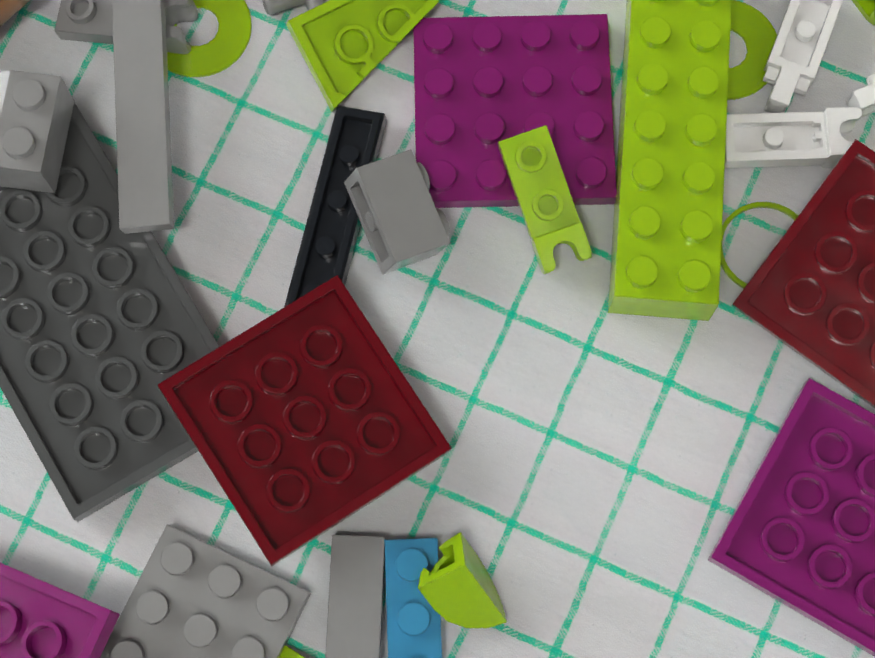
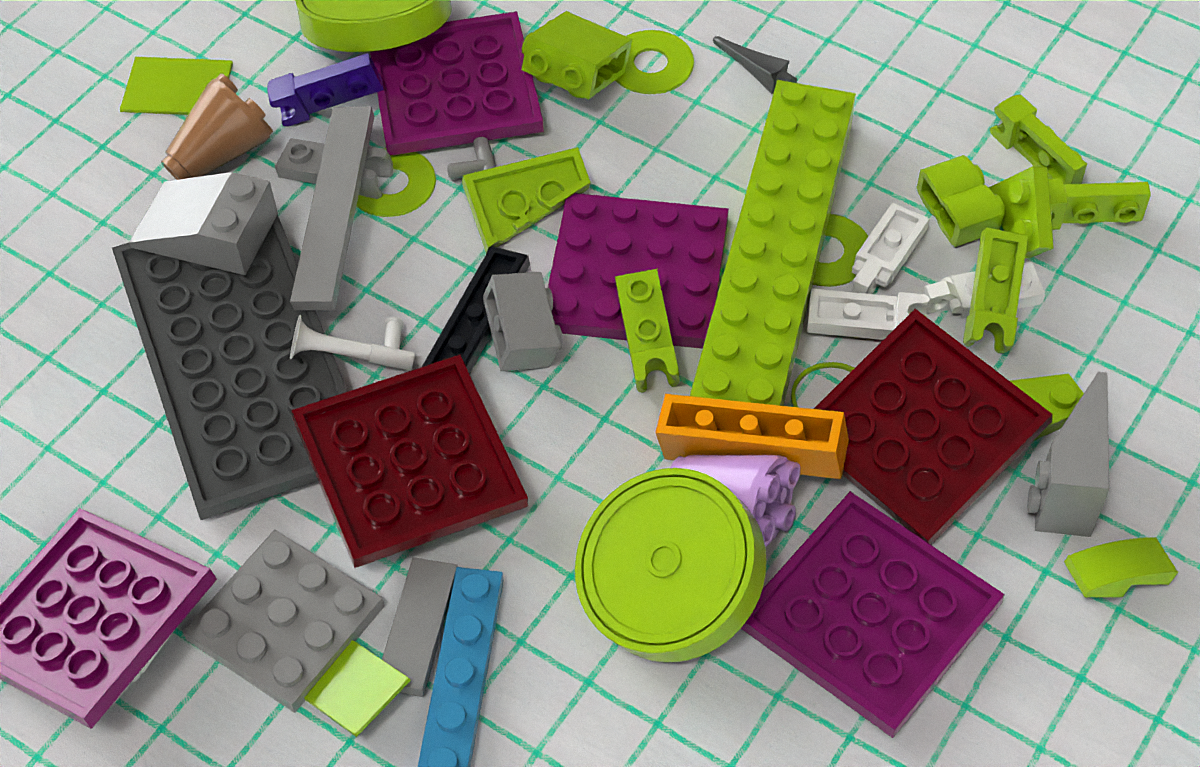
camera: 10 degrees right, 20 degrees down
lime brick [418,532,507,628] -> none
none -> white piece [290,315,414,371]
none -> lime brick [575,468,767,662]
none -> light orange brick [655,394,849,479]
none -> lavender cone [670,455,800,546]

